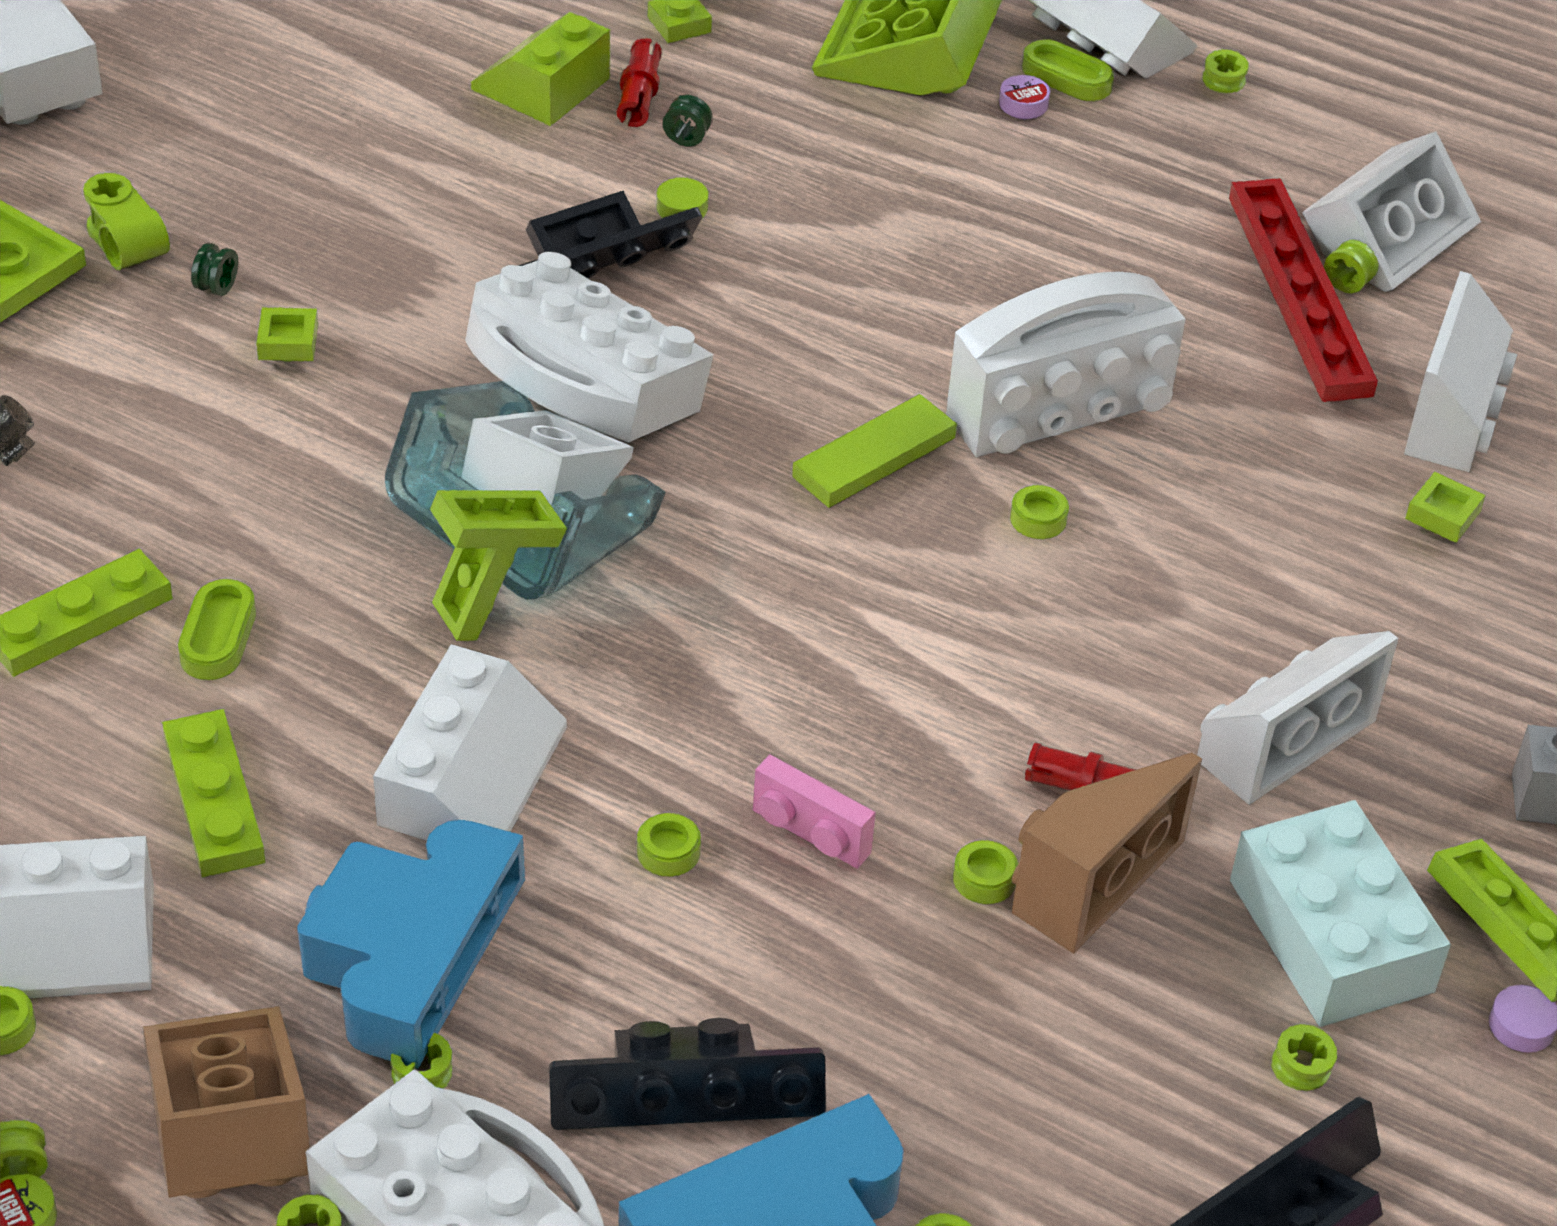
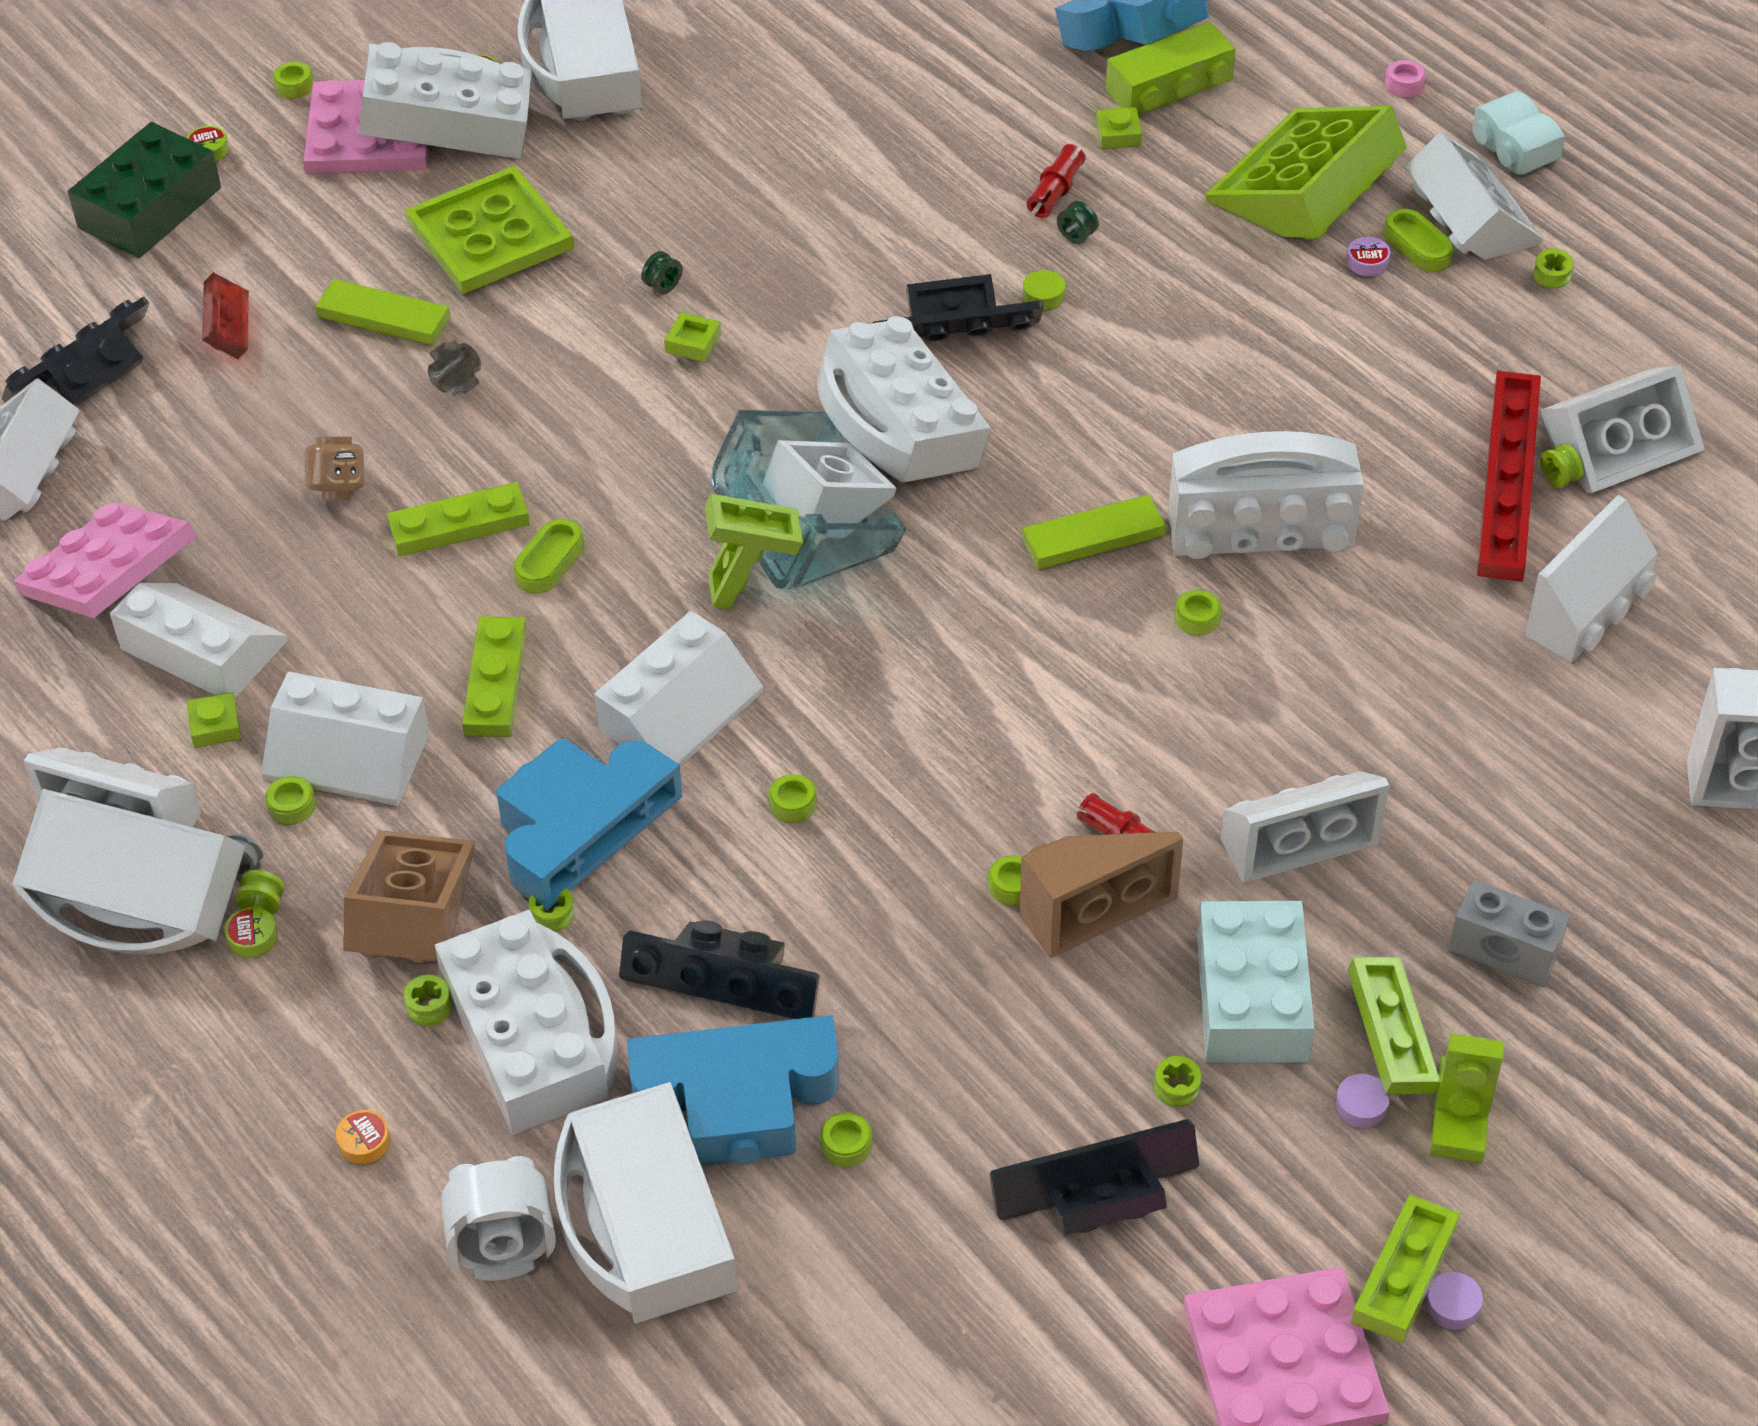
camera: 25 degrees right, 5 degrees up
lime piece [83,173,170,270] -> none
lime slope [471,12,610,126] -> none
bright pink plate [753,754,876,869] -> none
lime plate [1405,471,1486,543] -> none

